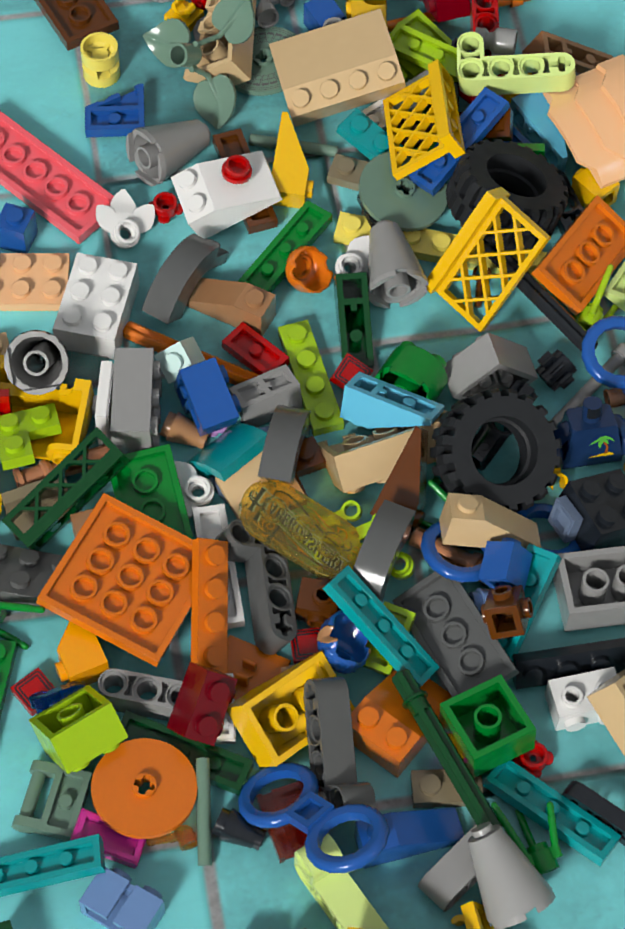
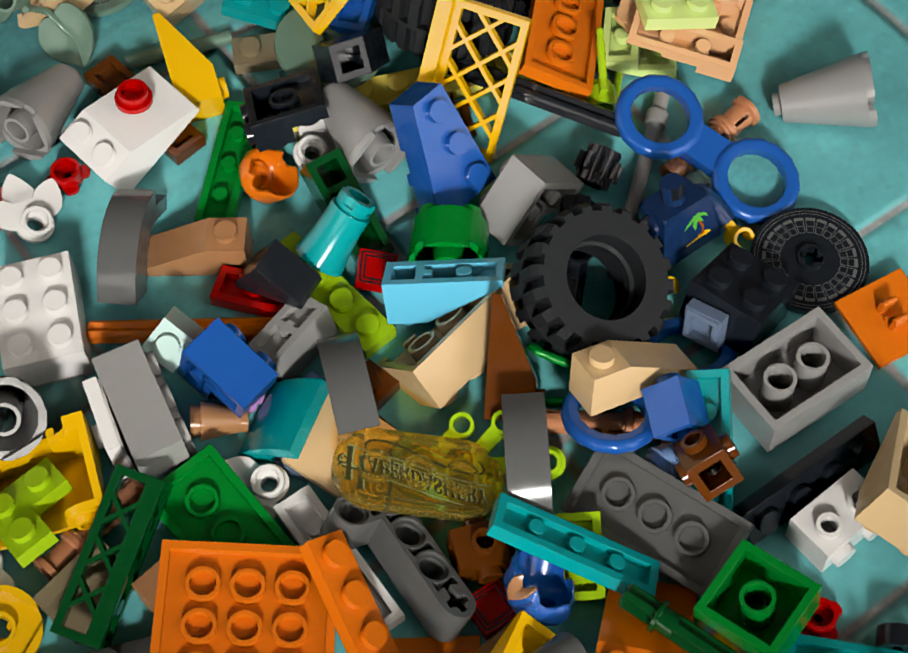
camera: 20 degrees left, 0 degrees up
none -> black slope [235,239,322,309]
none -> black plate [239,68,329,152]
none -> teal plant [295,185,376,277]
none -> black slope [312,25,390,84]
none -> blue wedge [389,81,496,214]

